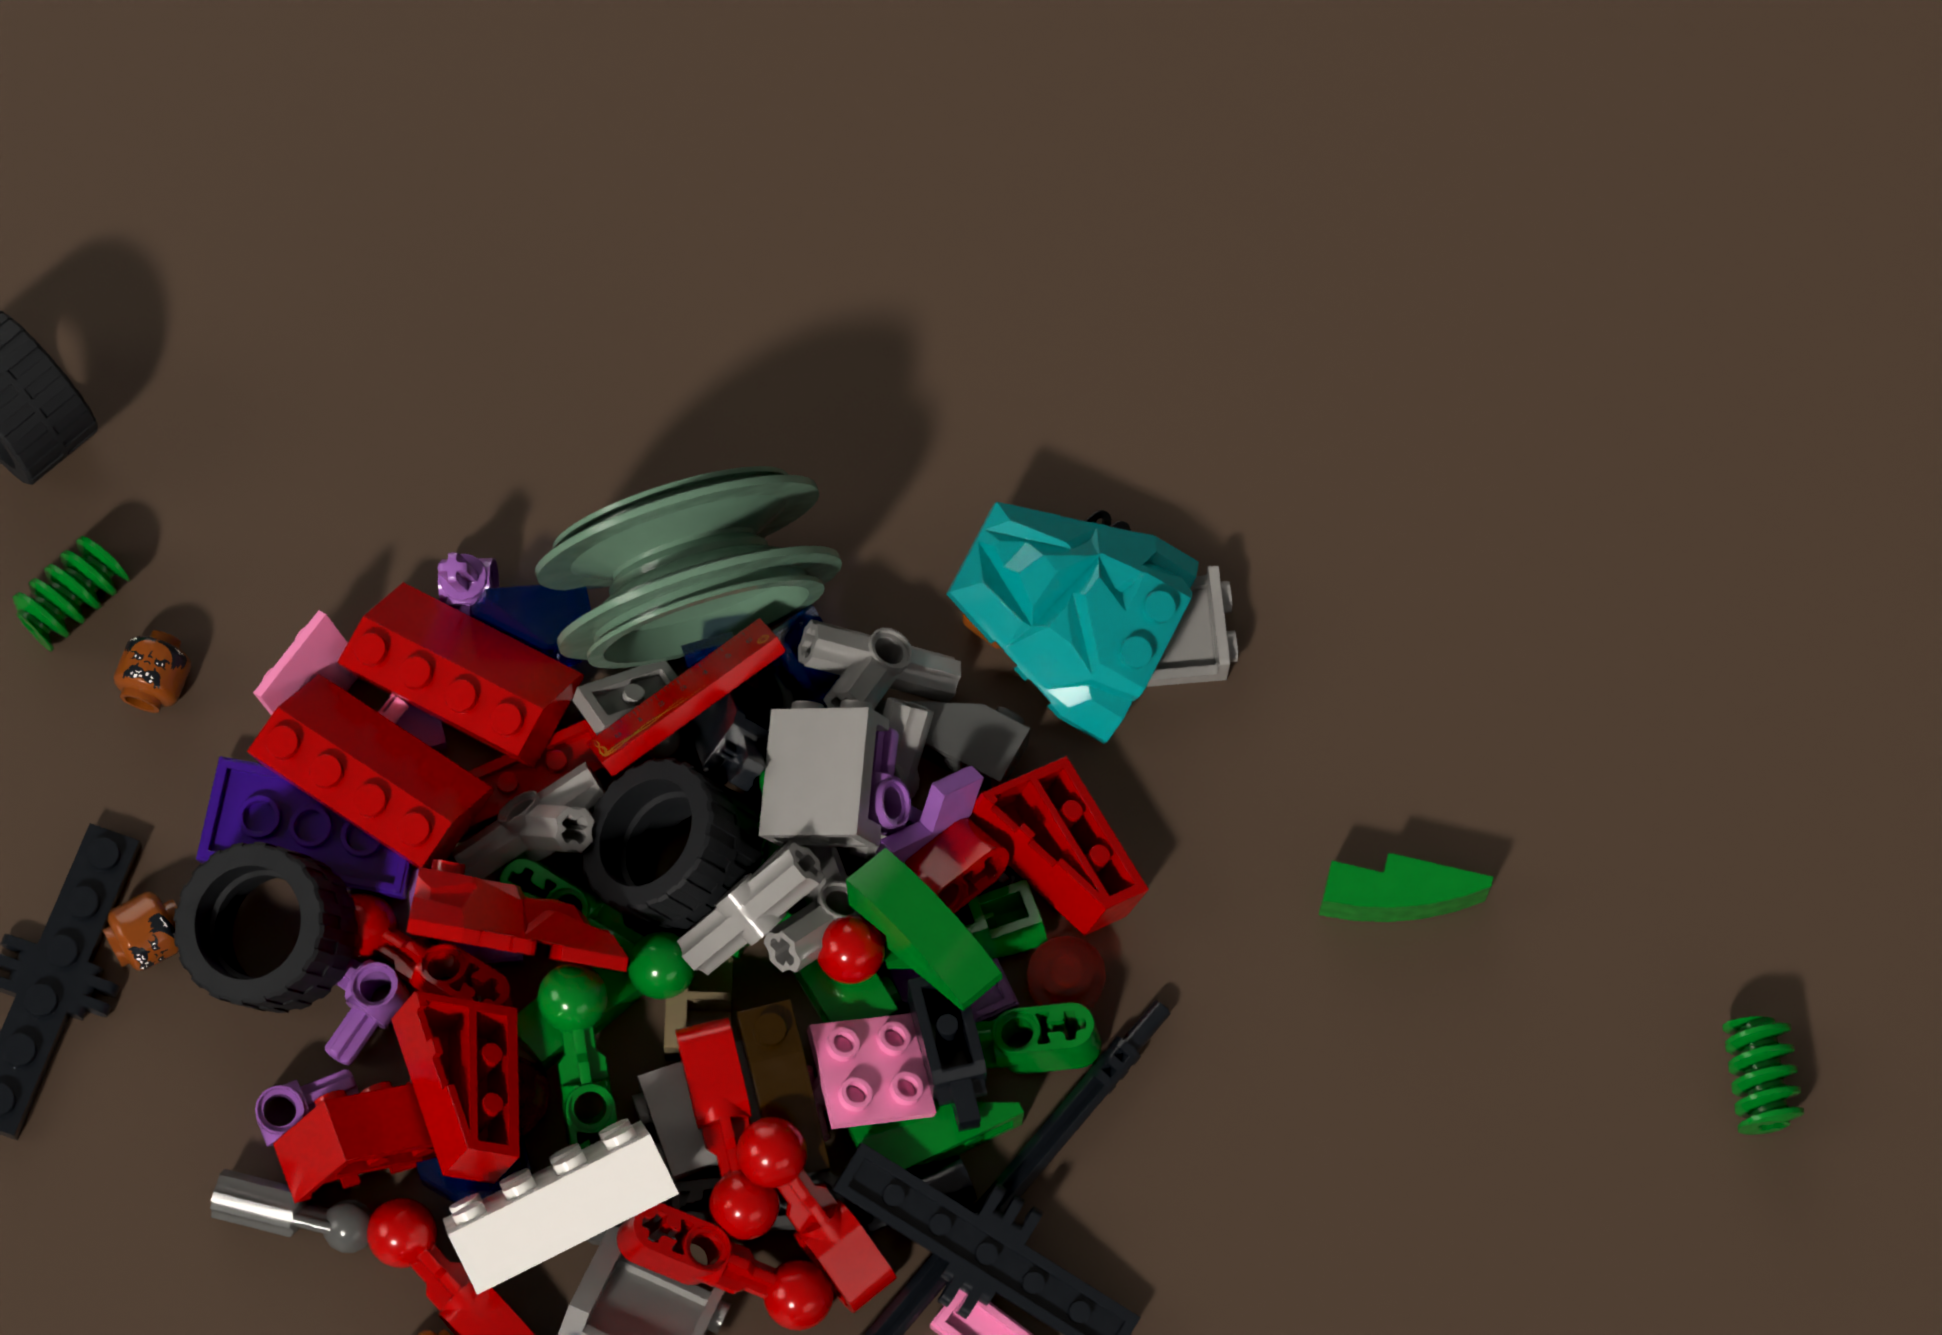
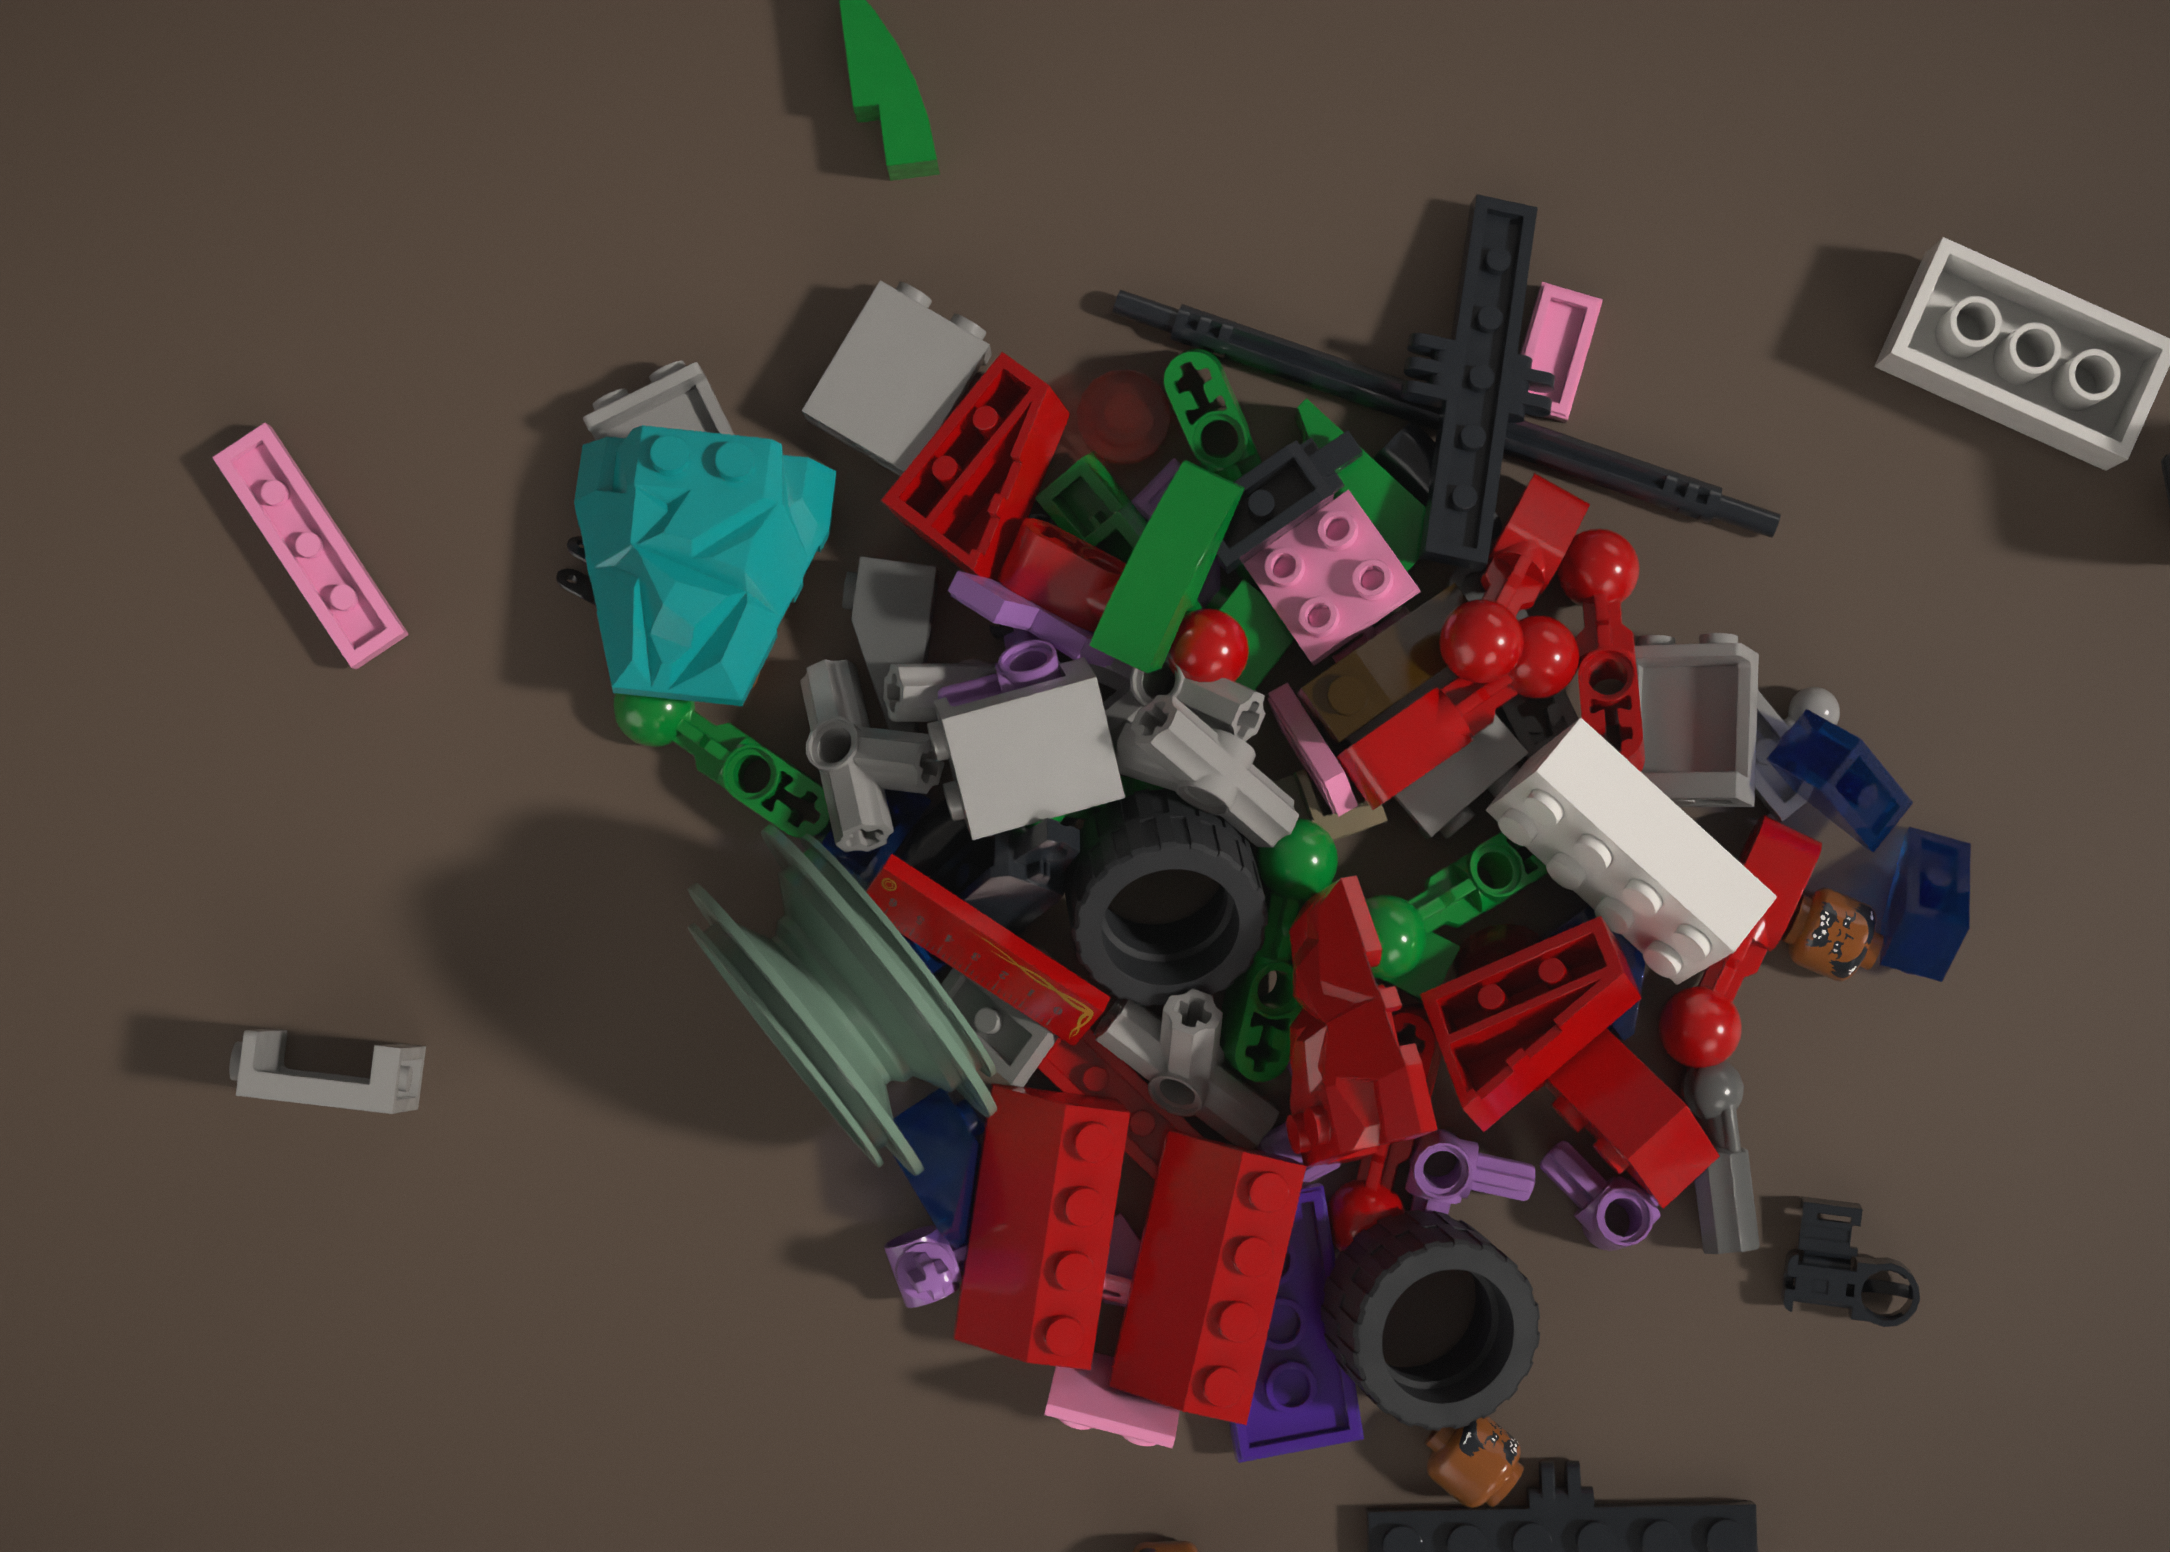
camera: 100 degrees left, 15 degrees up
none -> bright pink plate [212,422,409,670]
none -> light grey panel [229,1029,426,1114]
none -> green beam [613,693,833,842]
none -> light grey panel [802,280,992,476]
none -> bright pink tile [1268,682,1358,817]
none -> black piece [1781,1196,1920,1327]

